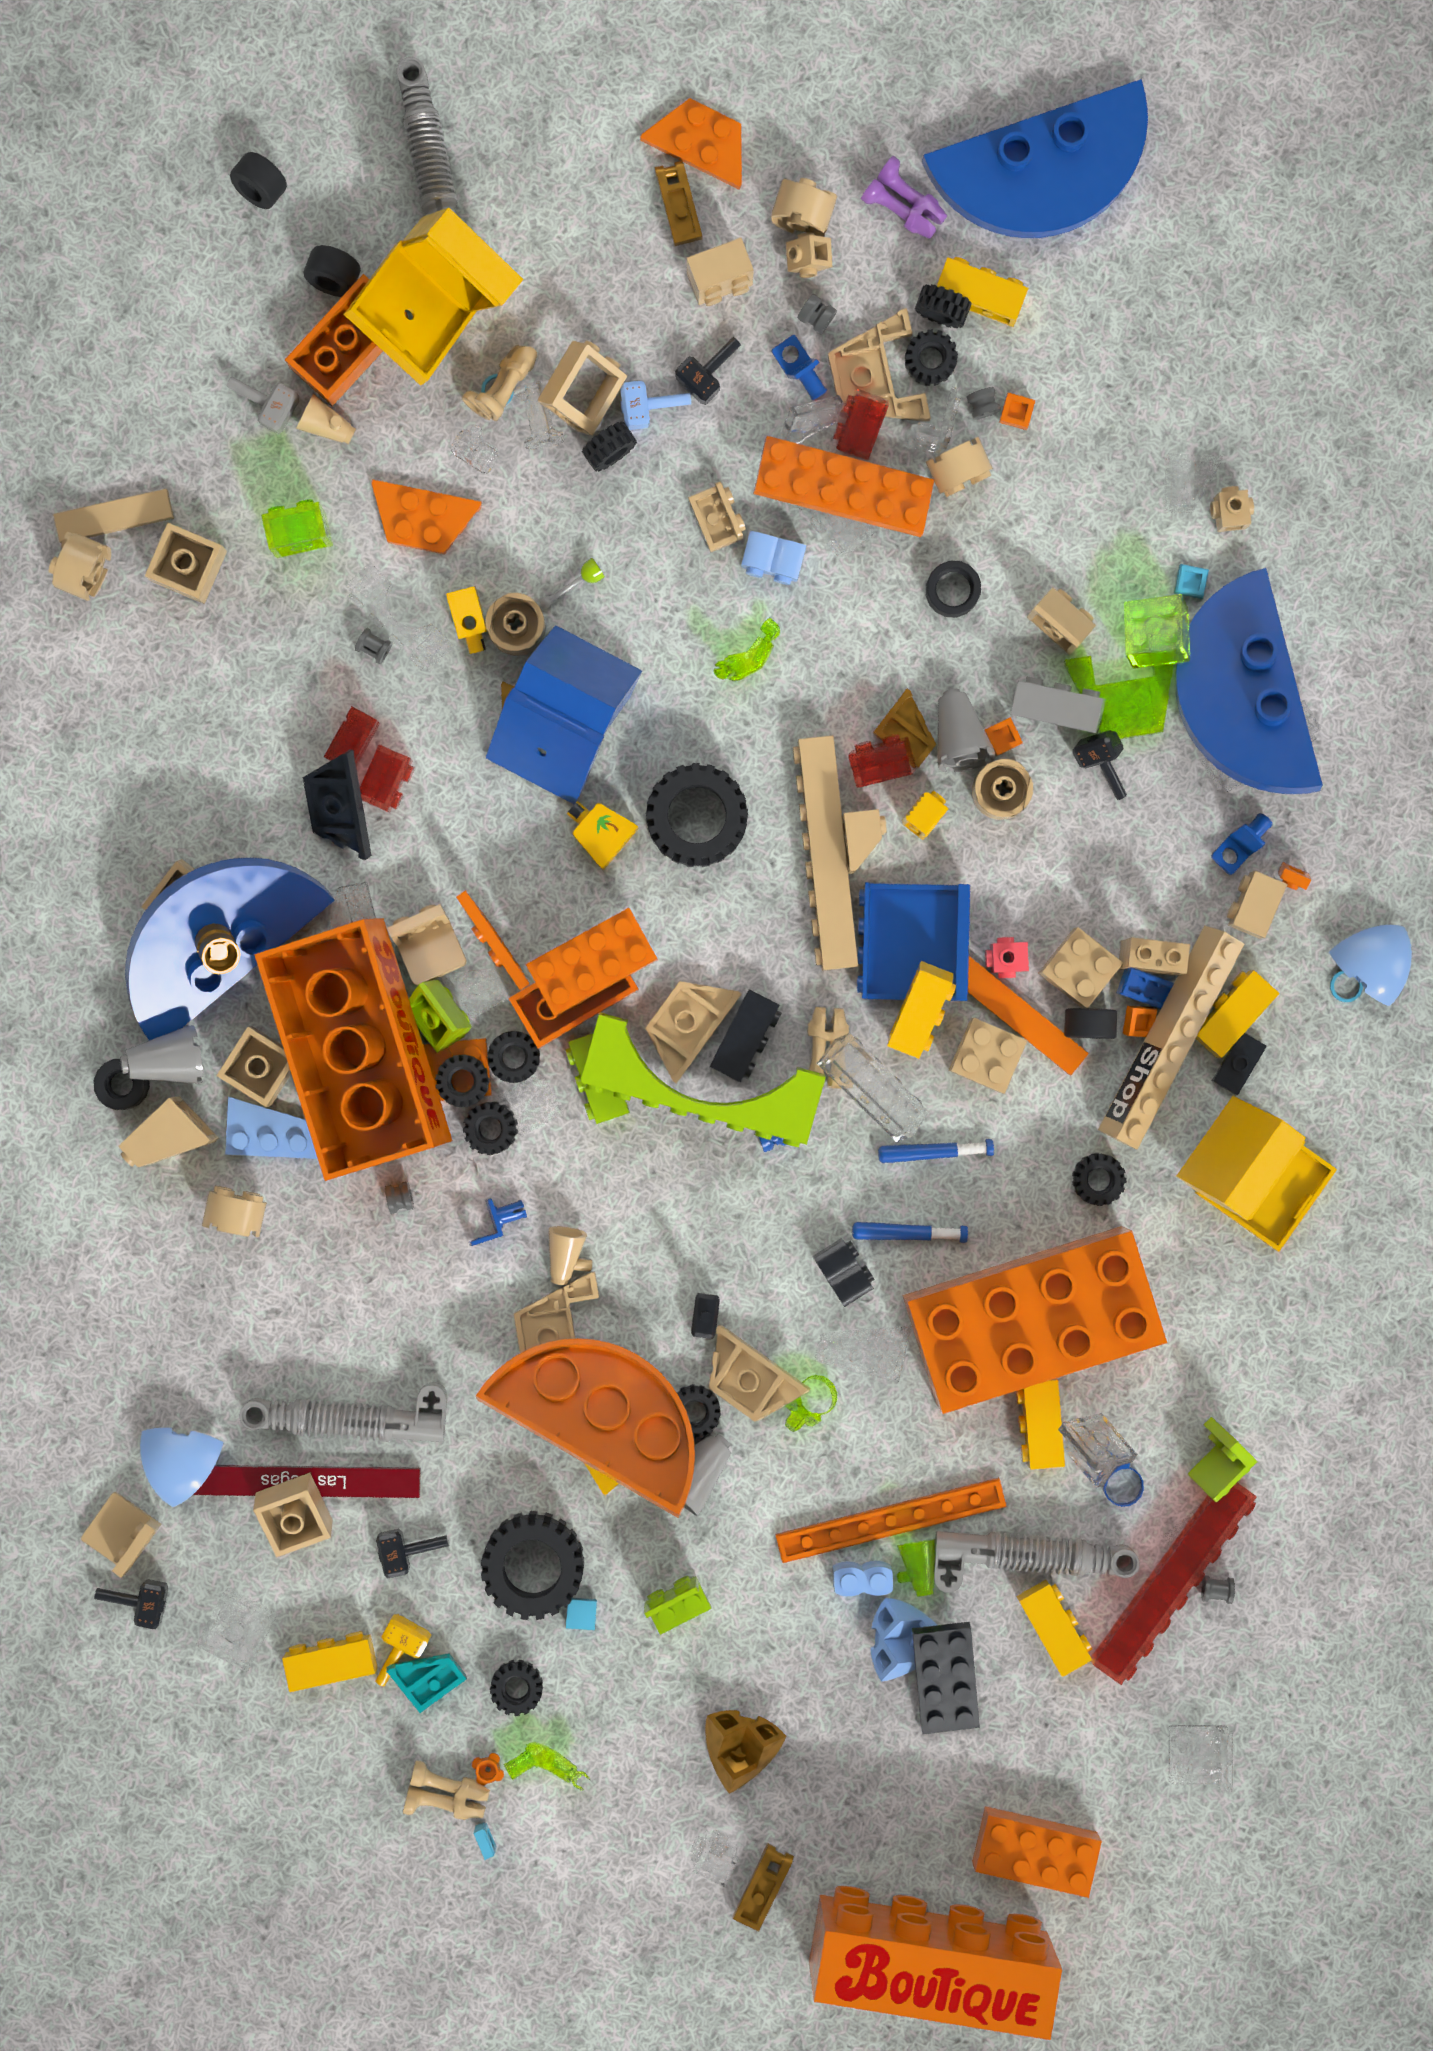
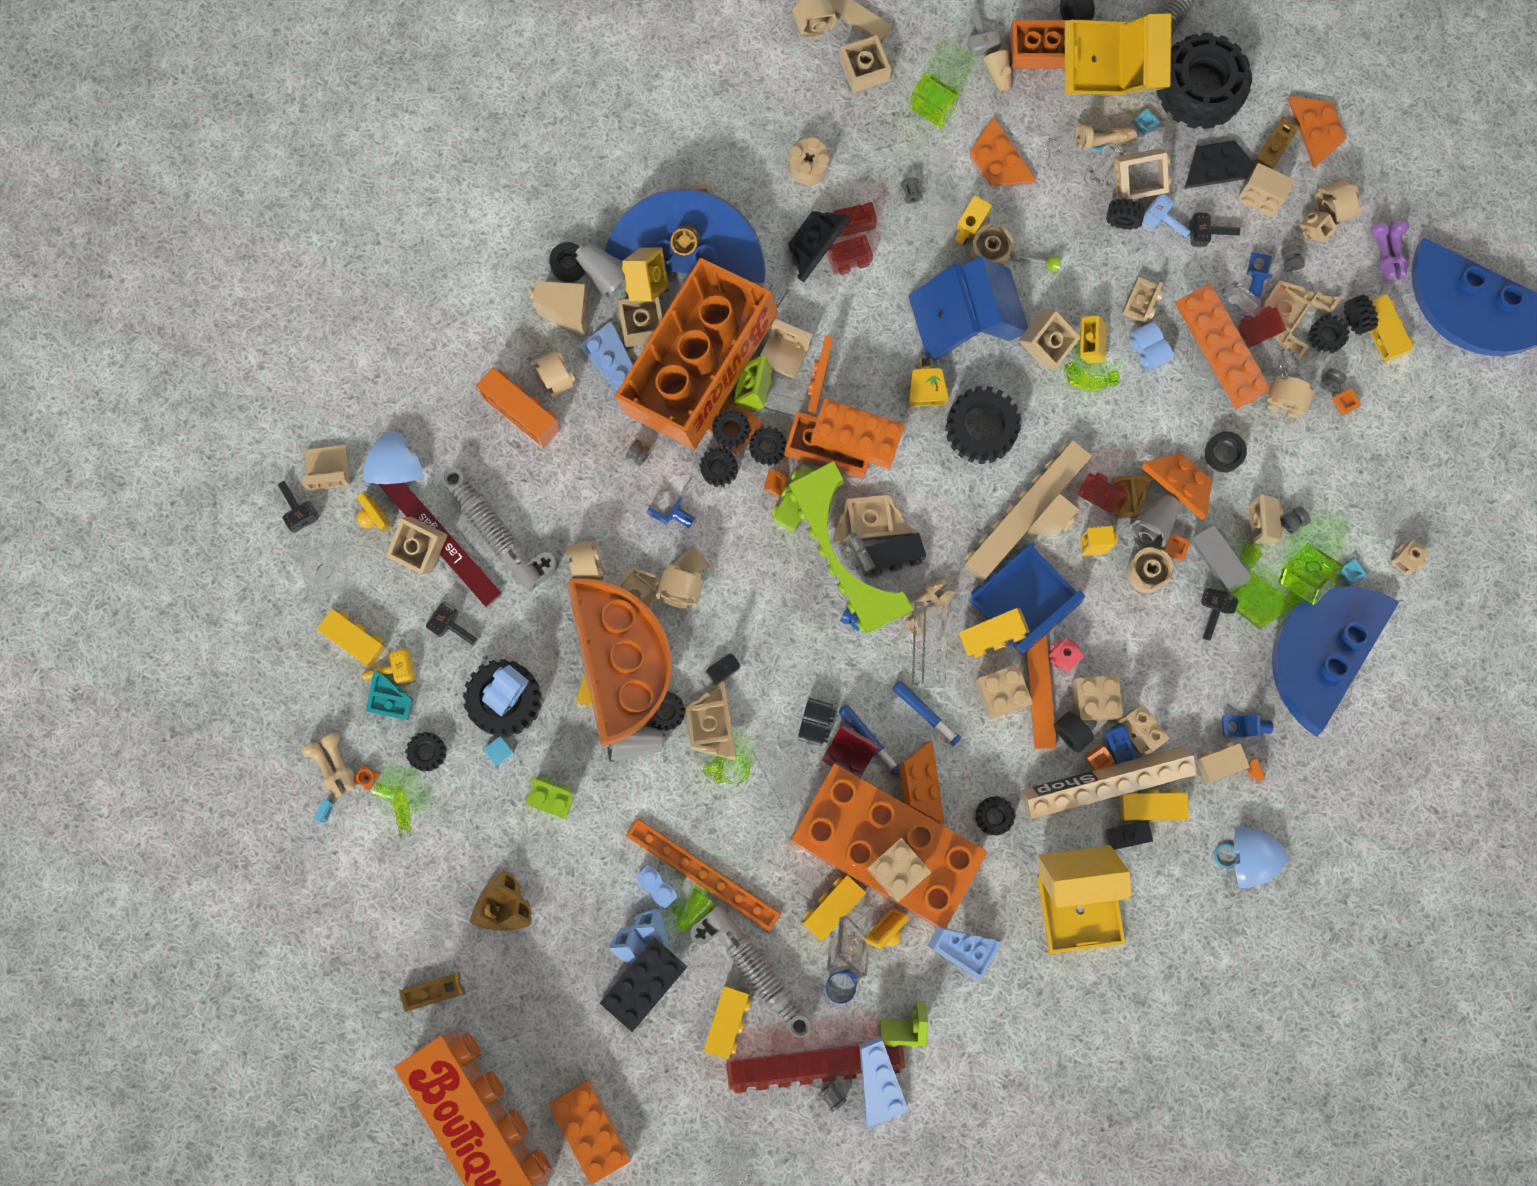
camera: 40 degrees right, 10 degrees down
none -> yellow tile [356,493,393,531]
none -> orange brick [476,367,560,448]
none -> light blue brick [482,665,529,717]
none -> tan brick [566,540,604,581]
none -> yellow brick [622,247,669,301]
none -> tan brick [656,565,704,609]
none -> orange plate [764,469,788,497]
none -> tan brick [789,137,829,186]
none -> dark red bracket [821,724,879,778]
none -> clear wing [833,532,875,571]
none -> light blue wing [859,1036,909,1128]
none -> yellow tile [864,908,909,949]
none -> tan brick [866,838,931,903]
none -> orange wing [899,741,945,824]
none -> light blue wing [928,926,1002,980]
none -> tan brick [1018,309,1081,369]
none -> yellow brick [1080,315,1107,364]
none -> medium azure tile [1131,108,1160,136]
none -> orange wing [1141,452,1212,520]
none -> black tyre [1156,33,1252,129]
none -> black wing [1185,140,1256,189]
none -> dark grey wheel [1280,506,1311,534]

